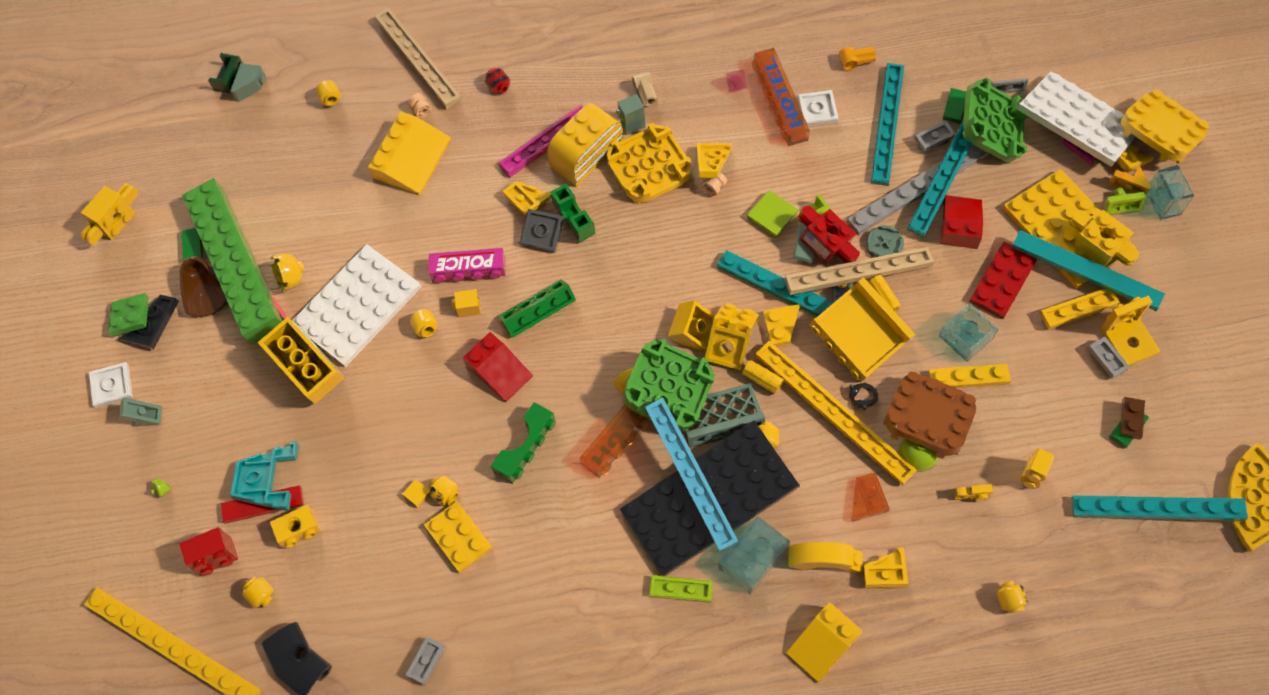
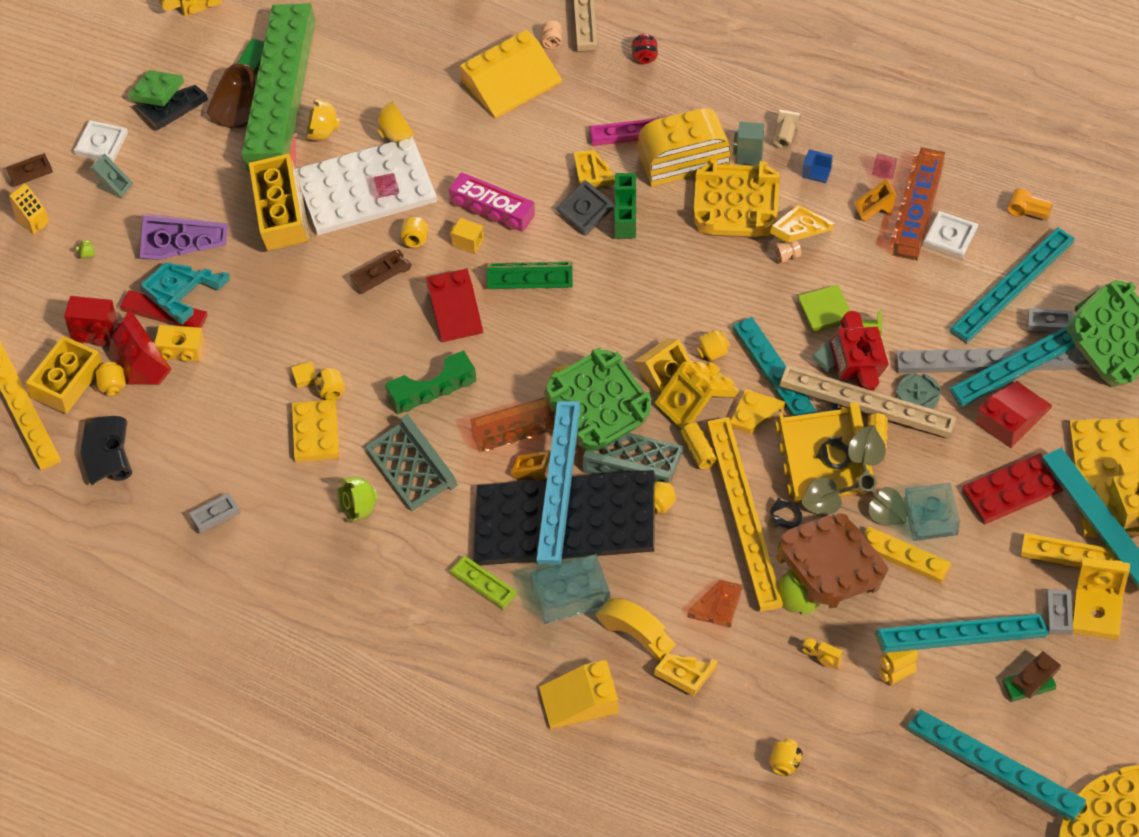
camera: 30 degrees right, 10 degrees down
none -> reddish brown plate [6,153,53,187]
none -> yellow slope [9,183,49,235]
none -> yellow brick [26,336,102,414]
none -> red wedge [108,310,172,385]
none -> medium lavender wedge [139,213,228,260]
none -> lime cylinder [337,477,378,523]
none -> reddish brown plate [350,249,412,294]
none -> sand green fence [365,414,458,511]
none -> clear pink plate [374,173,399,198]
none -> yellow cylinder [377,101,415,143]
none -> light orange slope [510,450,551,480]
none -> yellow head [697,330,730,362]
none -> blue panel [802,149,833,183]
none -> olive plant [802,425,907,525]
none -> black piece [816,436,850,469]
none -> light orange slope [854,178,896,221]
none -> teal tile [874,614,1049,653]

